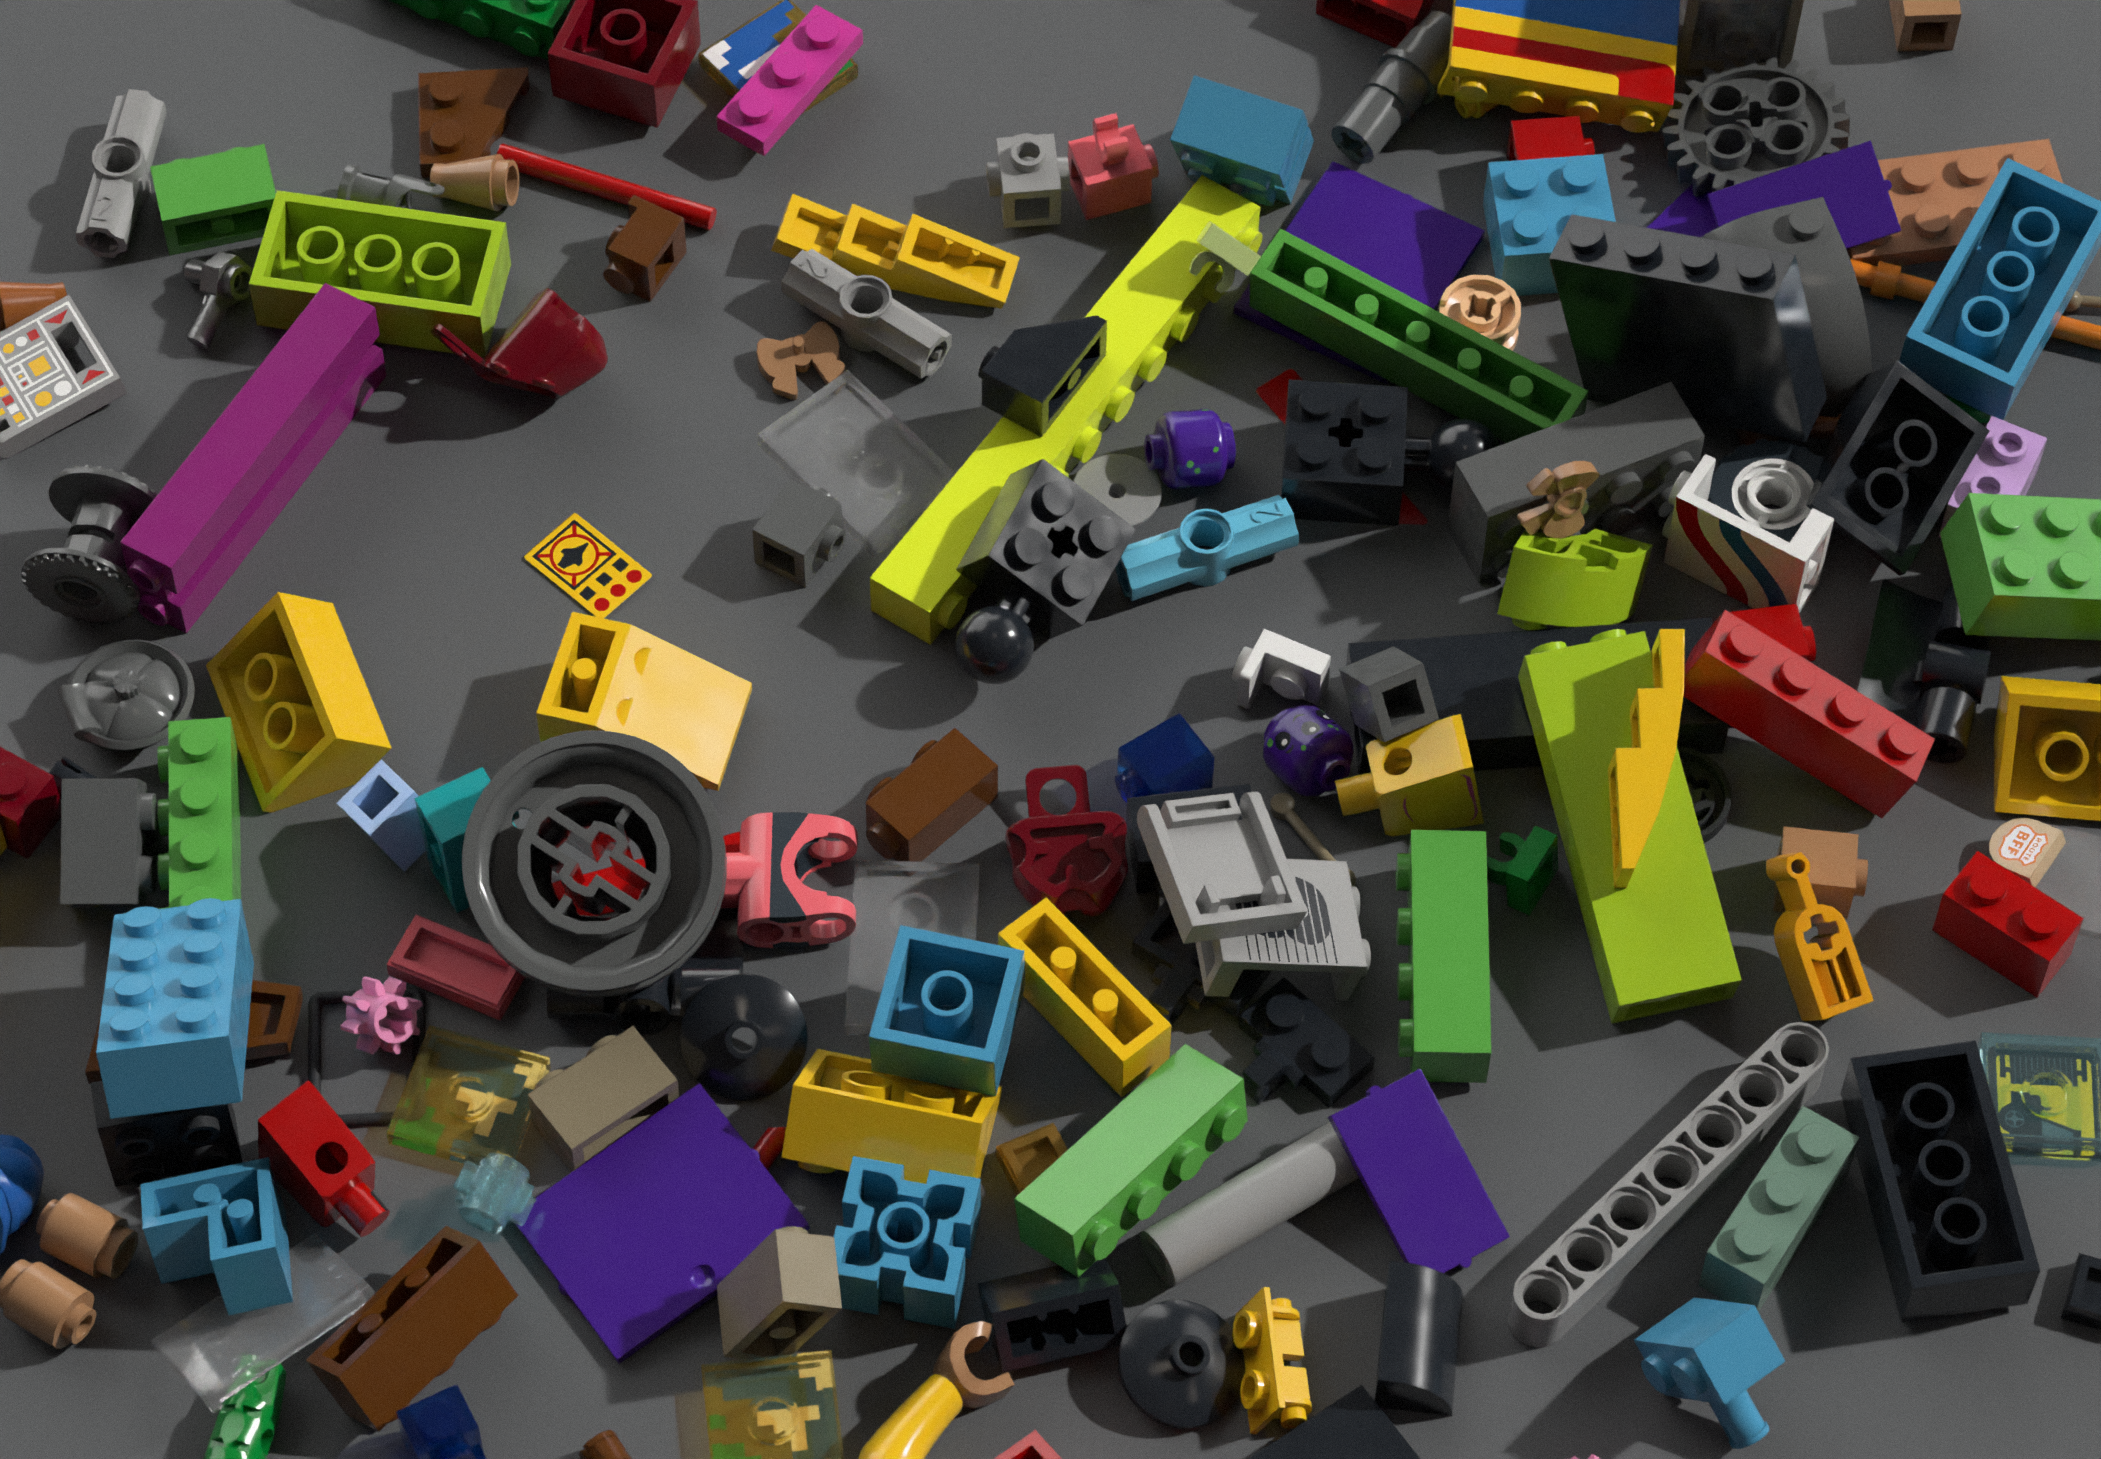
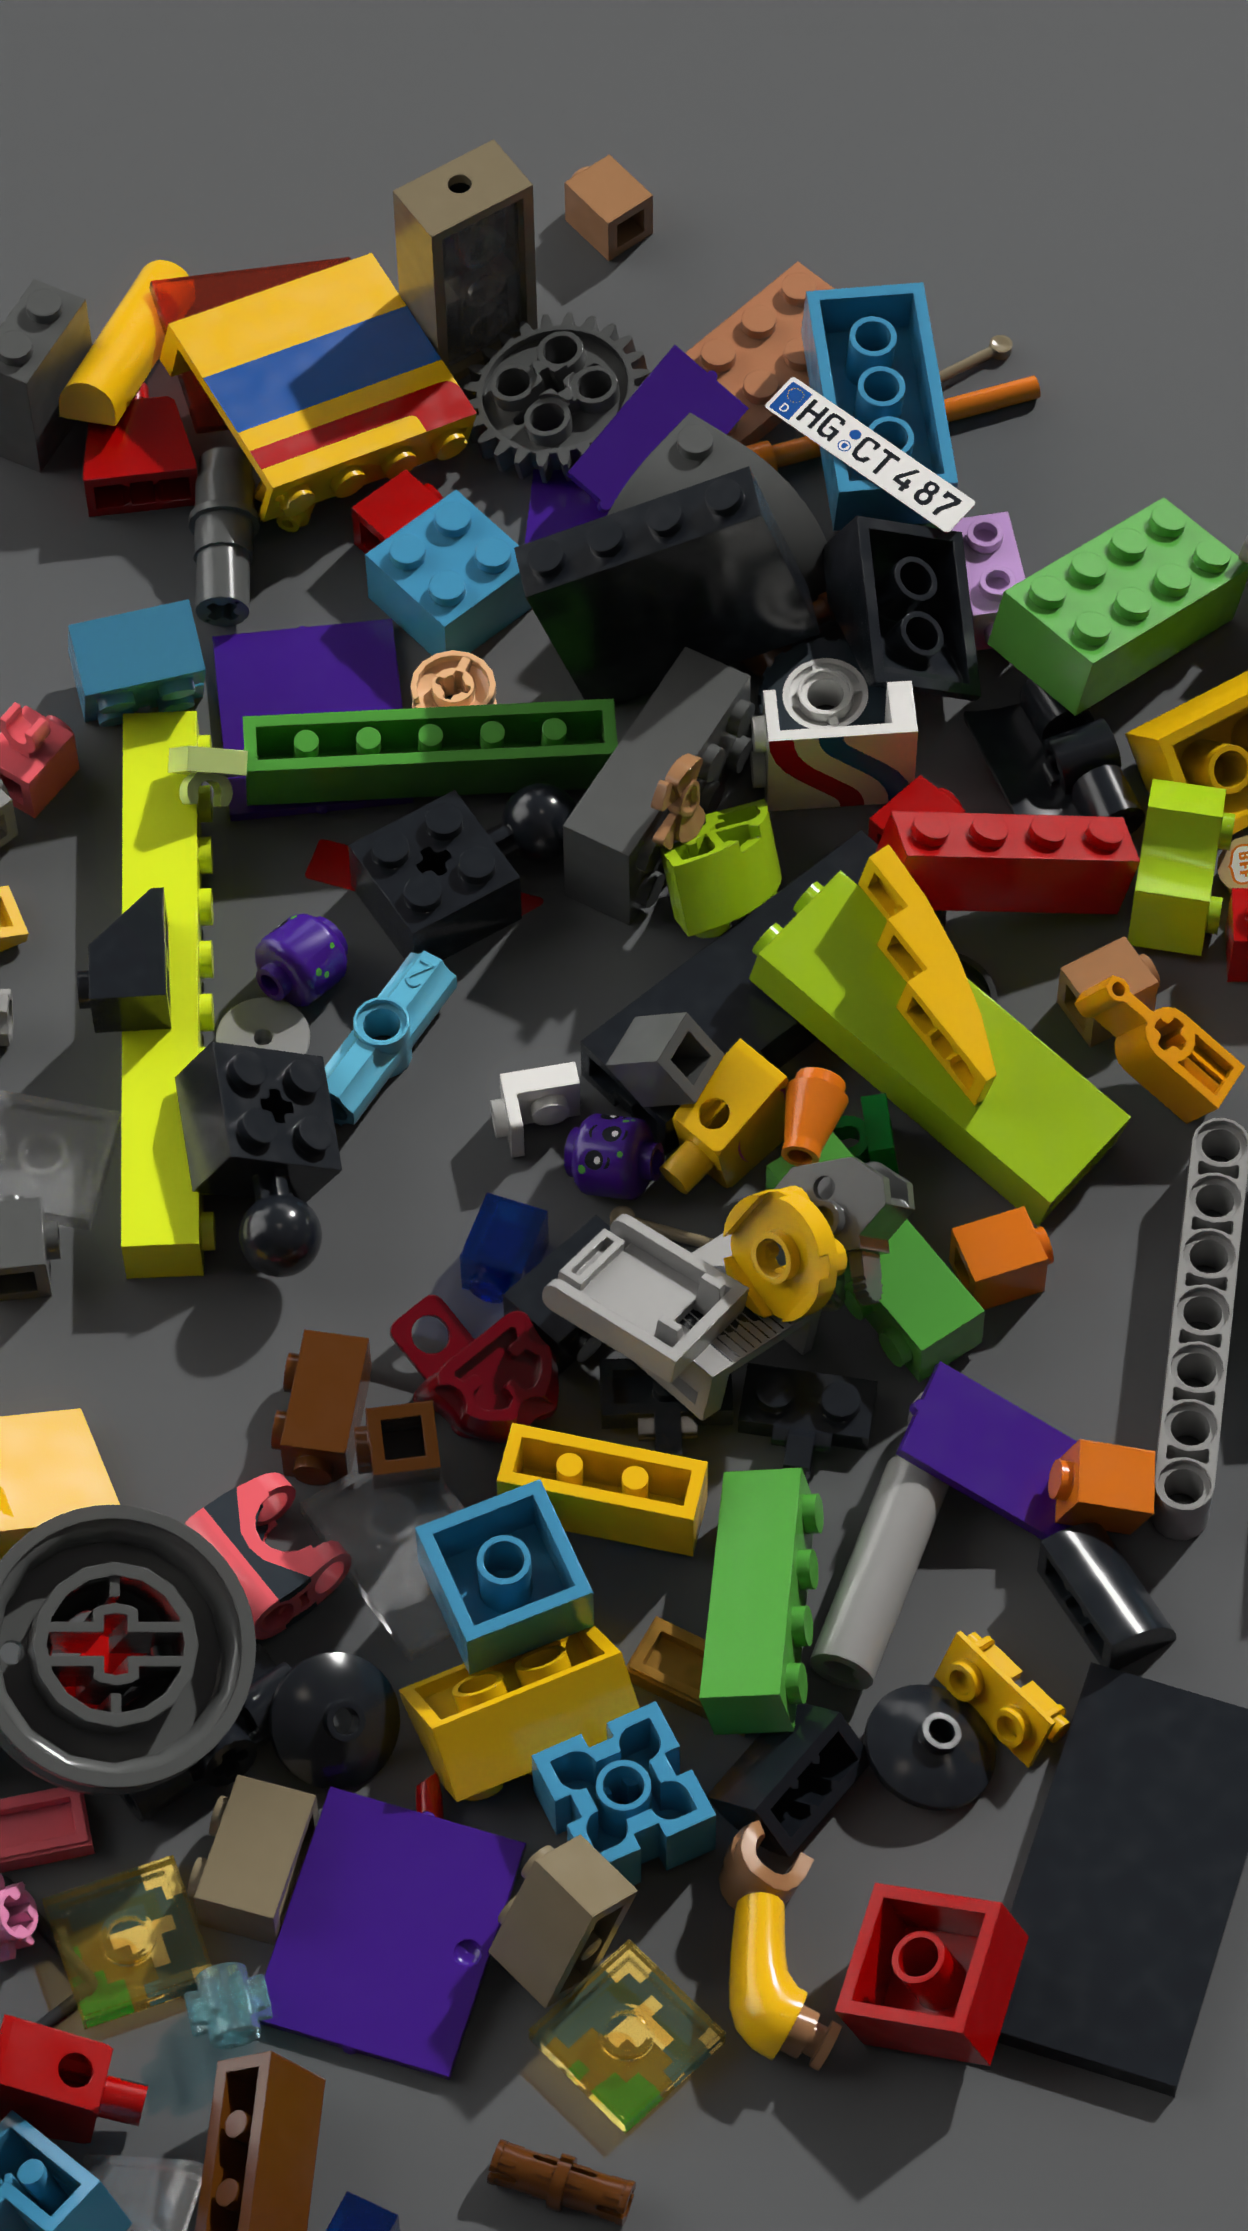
camera: 35 degrees left, 0 degrees up
none -> reddish brown brick [354,1400,441,1489]
none -> yellow plate [723,1186,847,1322]
none -> white sticker [765,377,975,533]
none -> dark grey hinge [774,1157,915,1312]
none -> orange cone [781,1067,849,1166]
none -> orange brick [949,1206,1054,1310]
none -> orange brick [1048,1439,1155,1535]
none -> lime brick [1128,778,1235,956]

